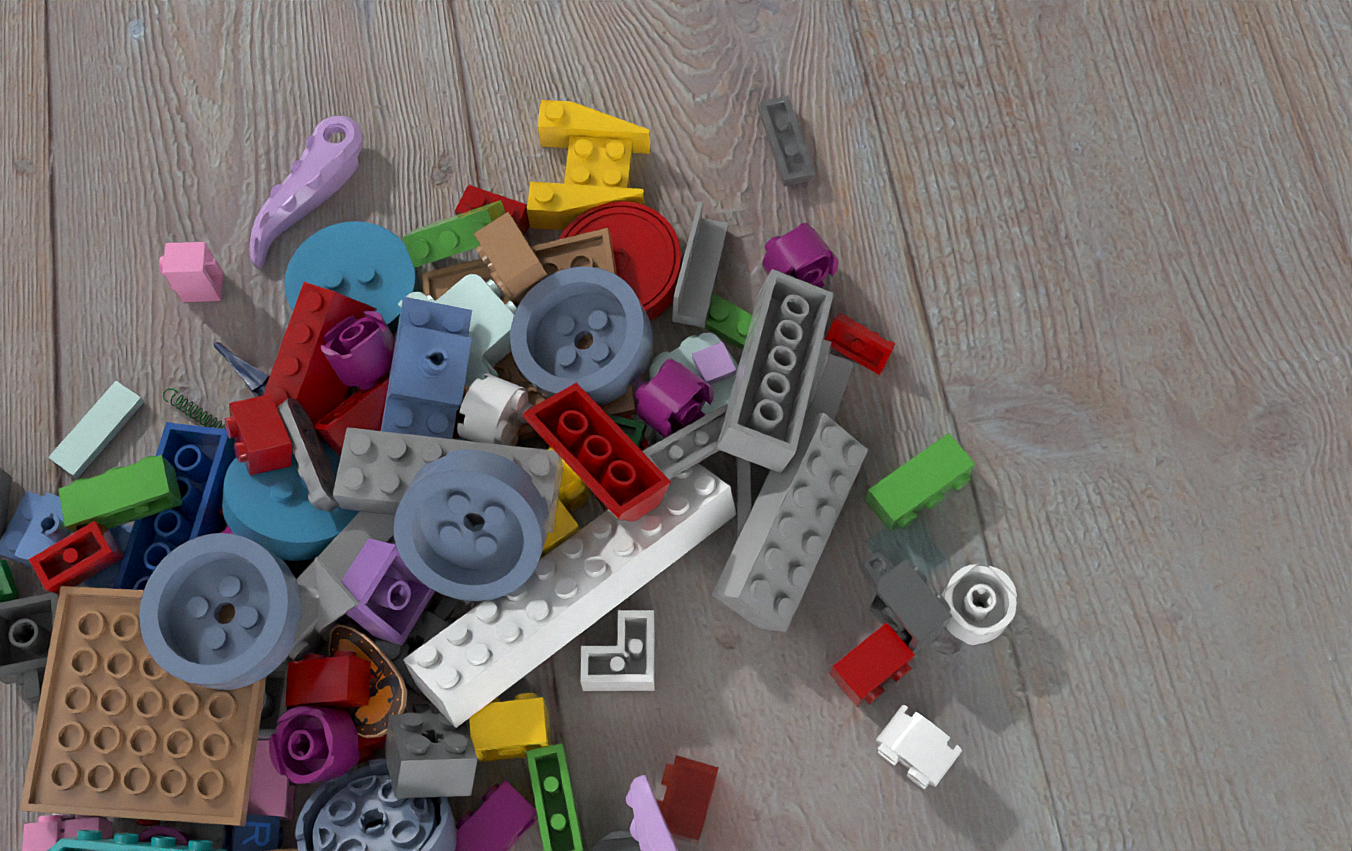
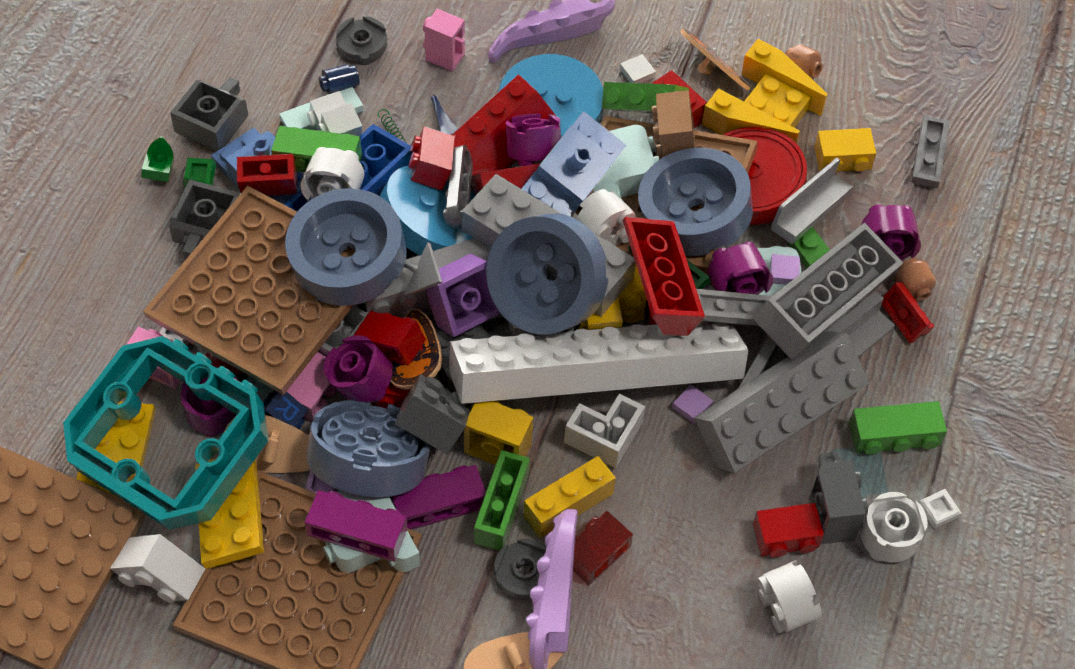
camera: 25 degrees right, 10 degrees down
none -> white brick [301,147,364,201]
none -> white brick [307,91,362,136]
none -> dark blue brick [319,64,360,95]
none -> dark grey plate [336,16,388,65]
none -> yellow brick [523,456,616,539]
none -> white tile [620,54,656,83]
none -> lavender tile [672,384,713,424]
none -> light nougat shield [680,28,751,91]
none -> nougat head [785,44,823,79]
none -> yellow brick [814,128,876,173]
none -> nougat head [895,258,936,301]
none -> white tile [919,489,961,529]

